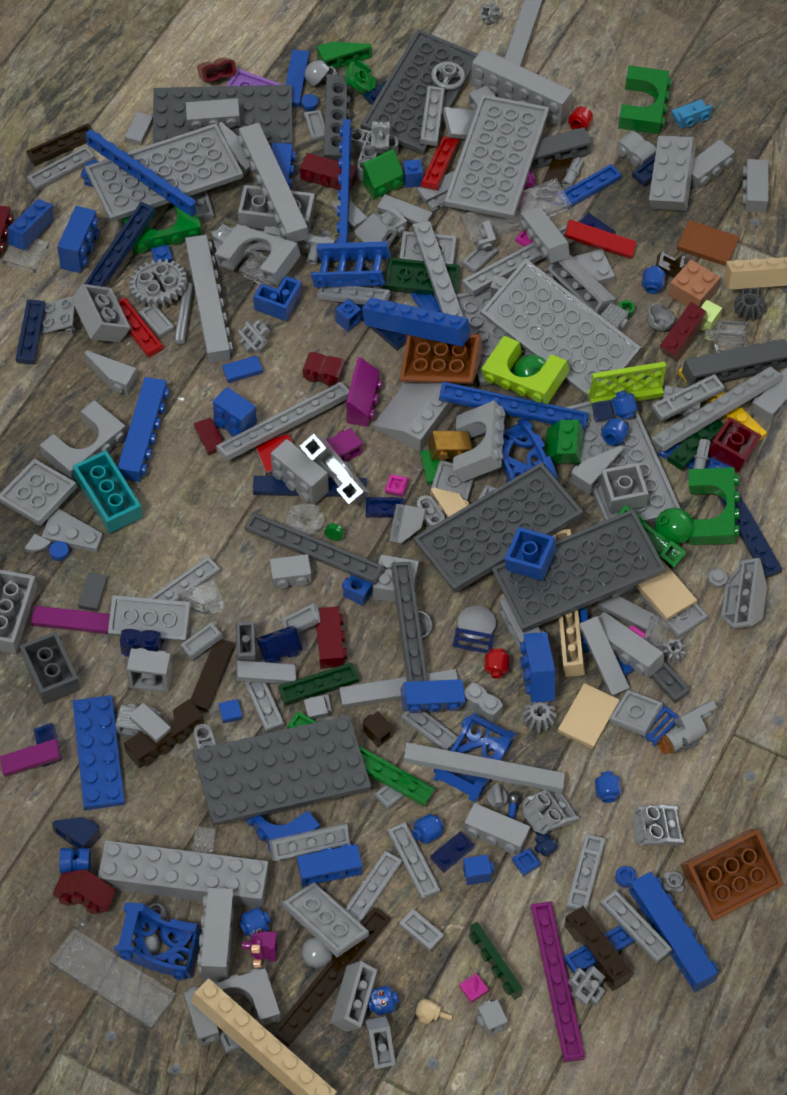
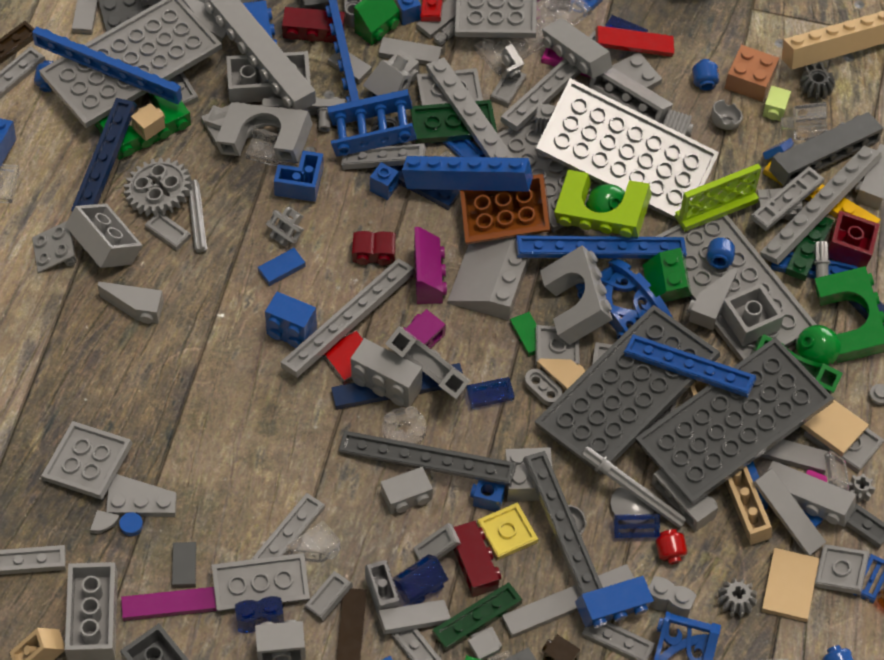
camera: 15 degrees left, 0 degrees up
dark blue plate [16,299,46,364] -> none
light grey arch [39,400,127,480] -> none
blue brick [57,206,100,273] -> none
teal brick [72,450,143,534] -> none
blue brick [117,377,170,482] -> none
red tile [118,297,164,358] -> none
blue plate [151,245,173,263] -> none
light grey brick [185,235,233,363] -> none
dark red tile [194,417,223,455] -> none
green tile [324,523,344,541] -> none
dark pink tile [384,474,409,497] -> none
light grey slope [389,504,425,543] -> none
pearl gold brick [427,431,472,461] -> none
blue brick [505,527,557,581] -> none
blue brick [520,632,555,703] -> none
dark blue tile [591,400,614,422] -> none
blue head [611,390,638,419] -> none
green bush [619,300,635,318] -> none
dark brown bracket [655,251,685,278] -> none
dark red brick [660,302,708,362] -> none
dark orange tile [677,220,739,266] -> none
none -> tan brick [131,103,165,141]
none -> light yellow tile [477,502,538,560]
none -> light grey axle [581,447,686,528]
none -> blue tile [624,334,756,397]
none -> blue tile [762,138,794,160]

